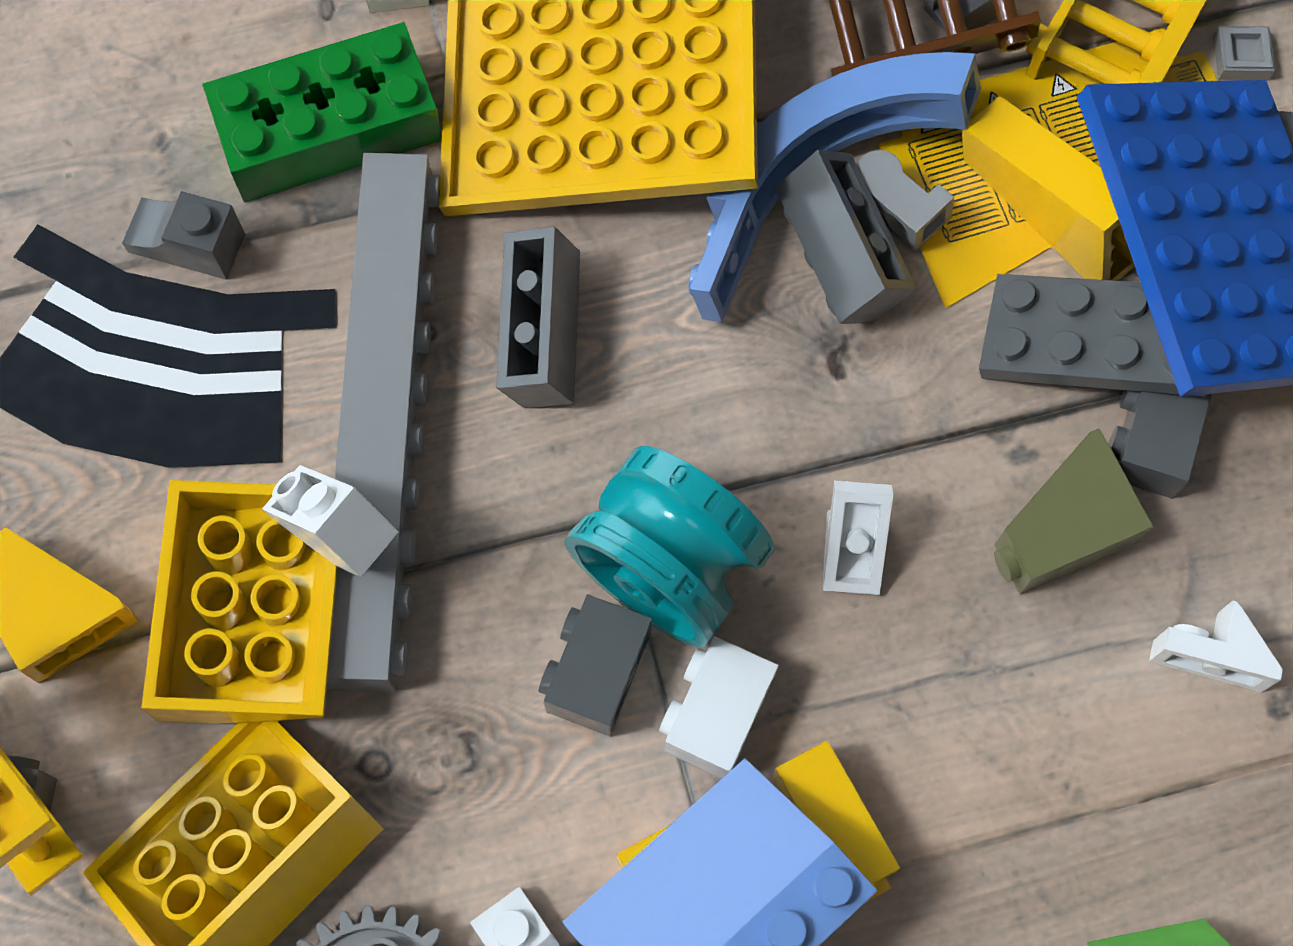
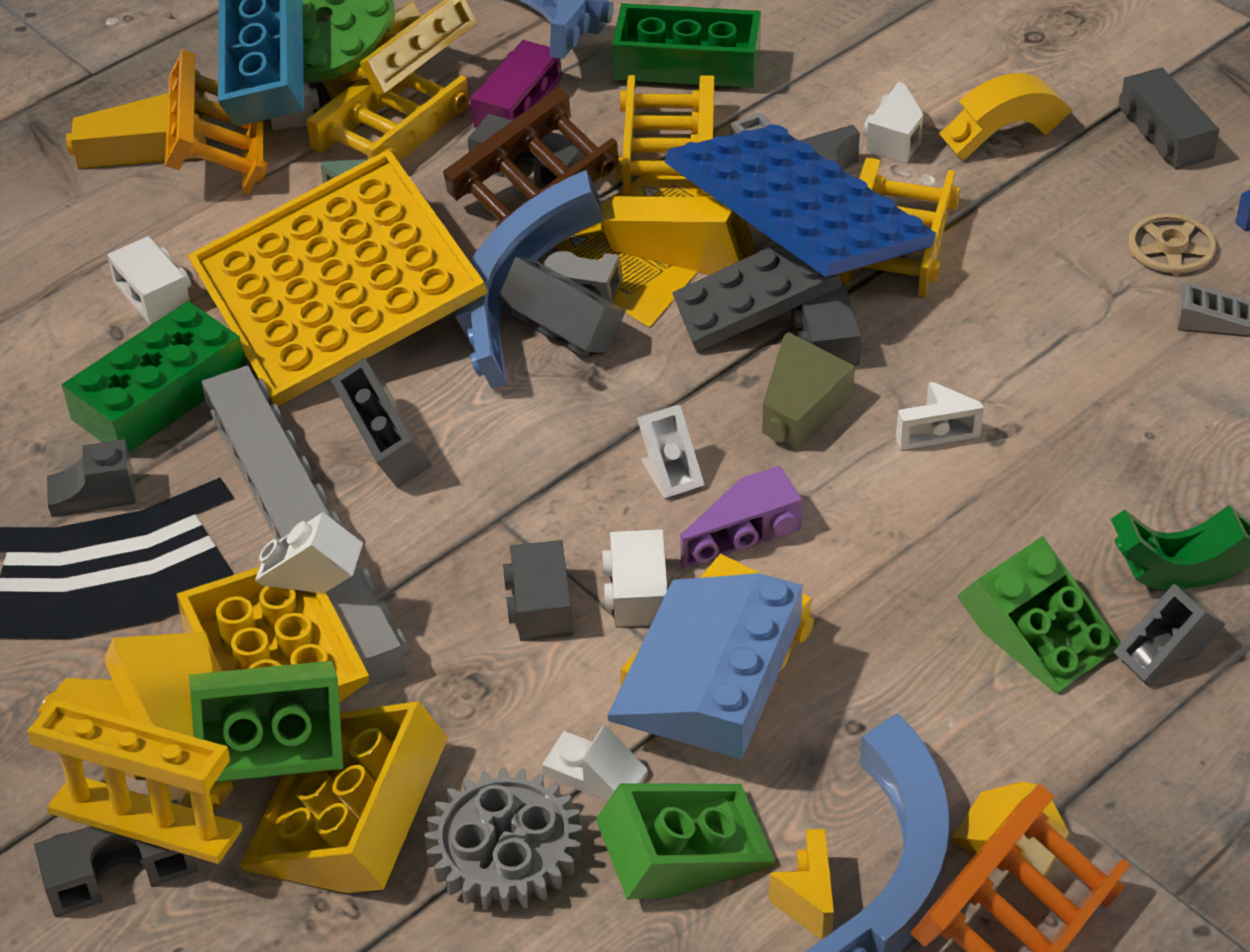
camera: 25 degrees left, 25 degrees down
teal piece [564,446,775,647] -> none
none -> yellow slope [105,632,233,811]
none -> bright green slope [188,661,344,782]
none -> medium lavender slope [680,466,802,569]

